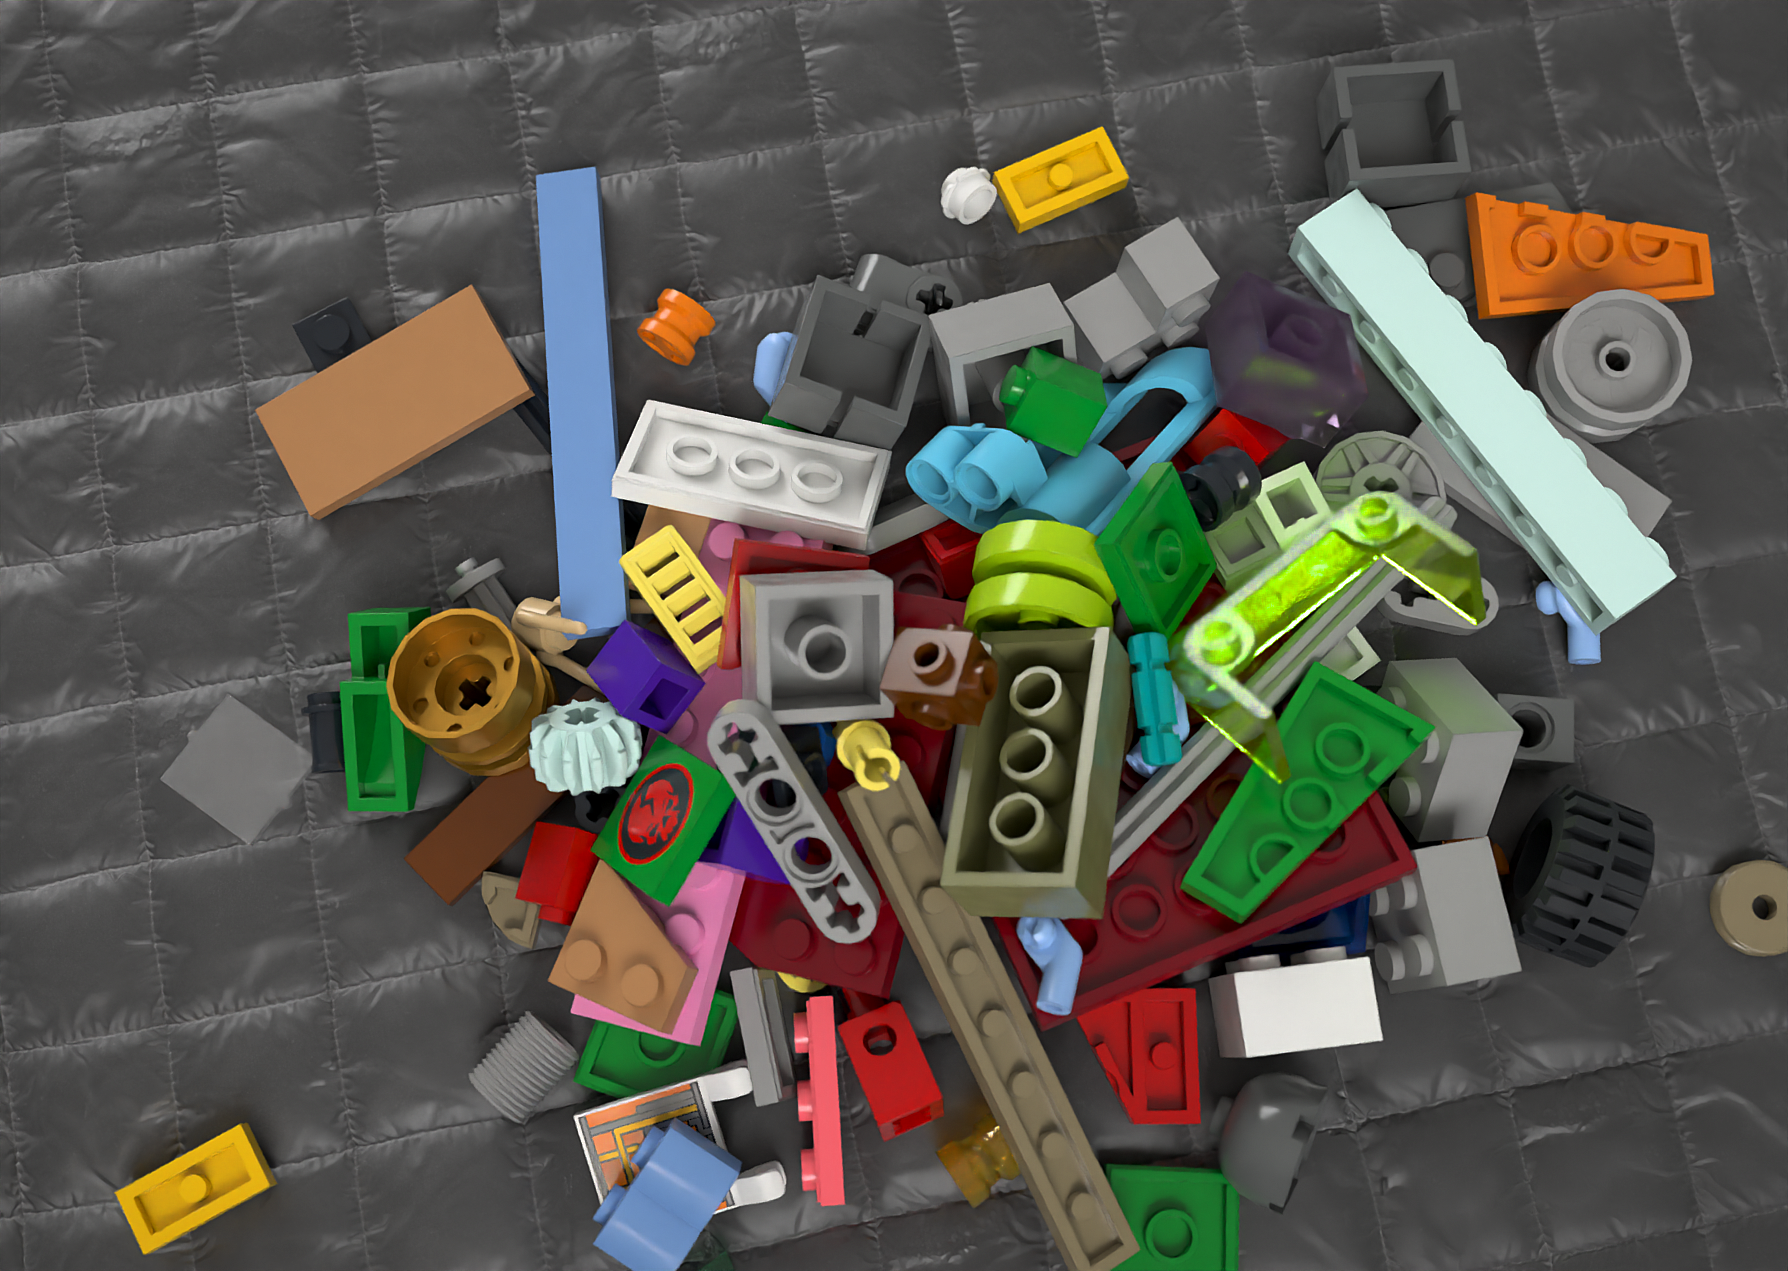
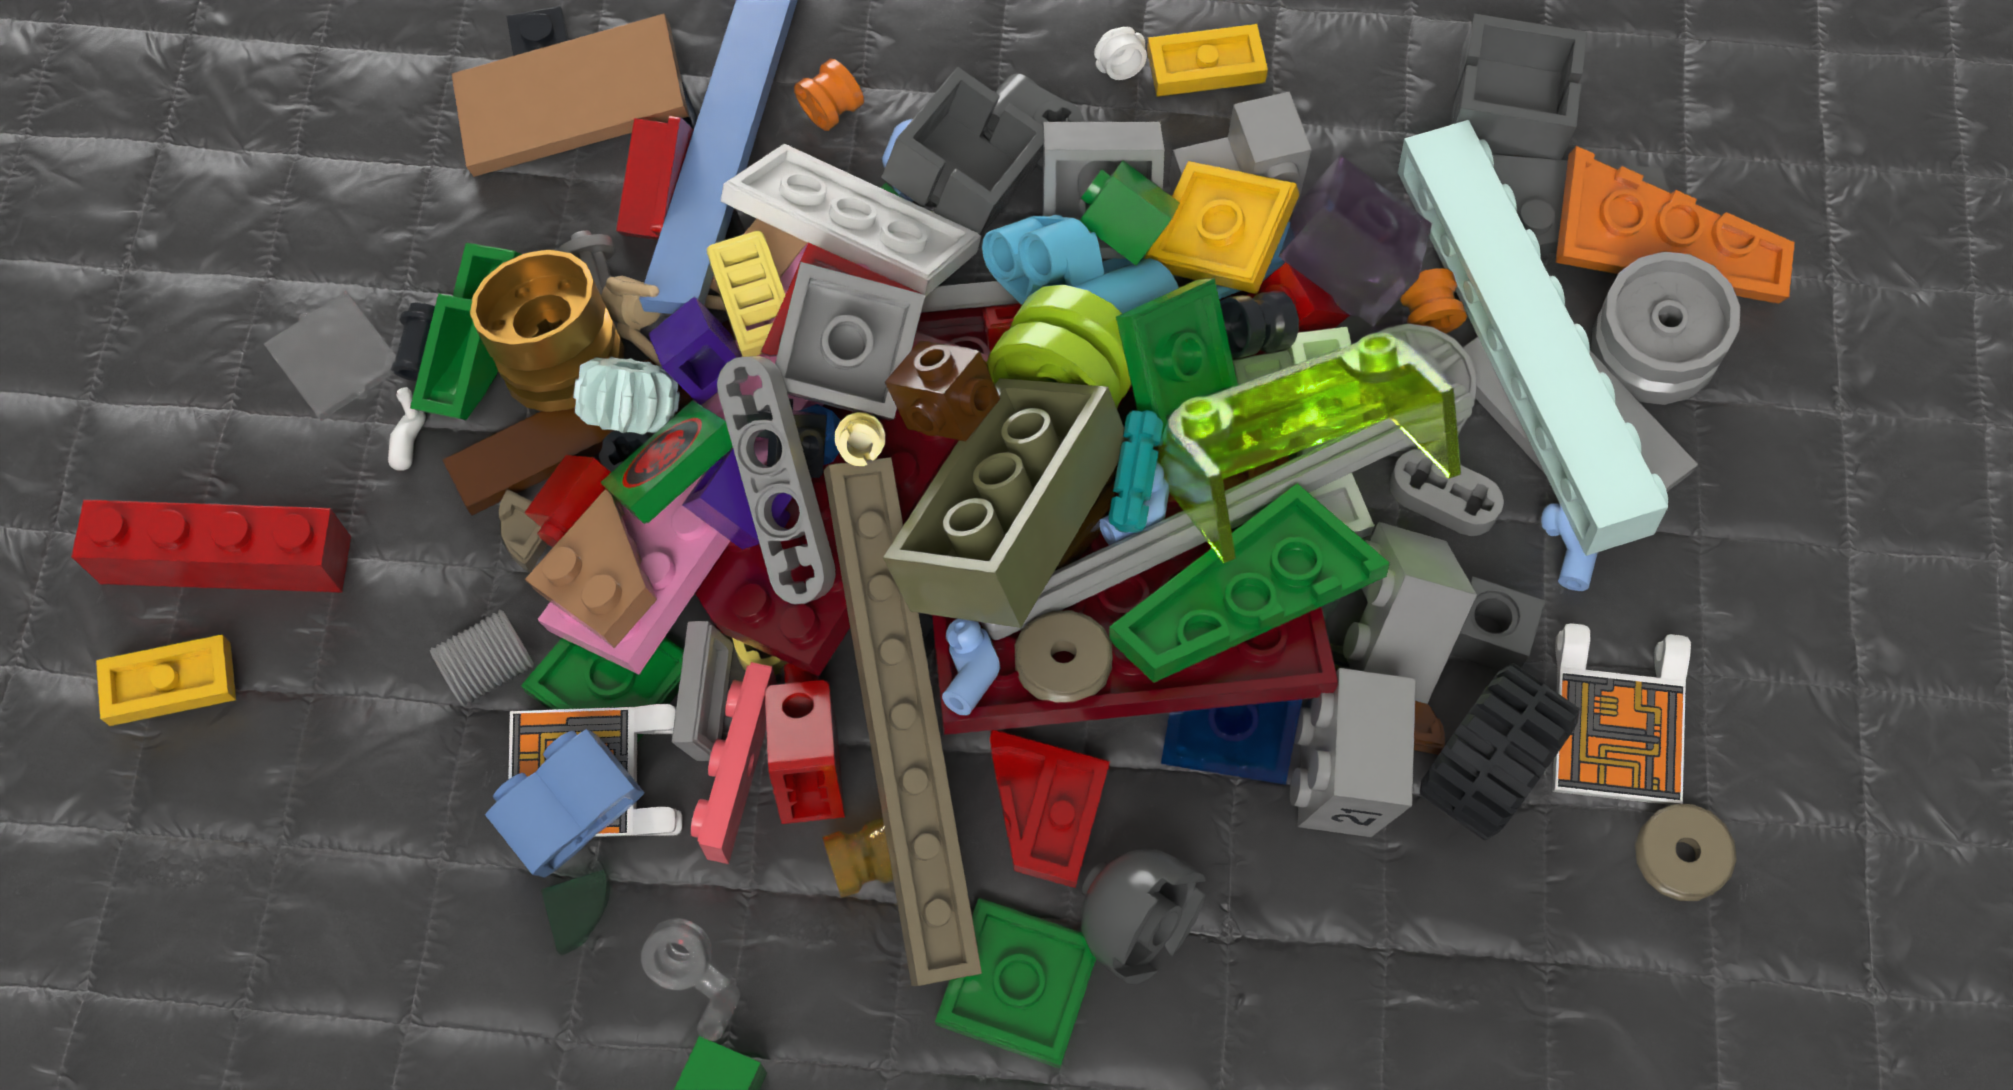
camera: 25 degrees right, 10 degrees down
white brick [1208,946,1383,1057] -> none
none -> red brick [71,500,351,593]
none -> white piece [388,387,426,471]
none -> red panel [616,116,694,240]
none -> dark tan piece [1015,611,1113,702]
none -> yellow tile [1144,161,1300,294]
none -> orange wheel [1397,268,1467,334]
none -> flag [1552,623,1691,805]

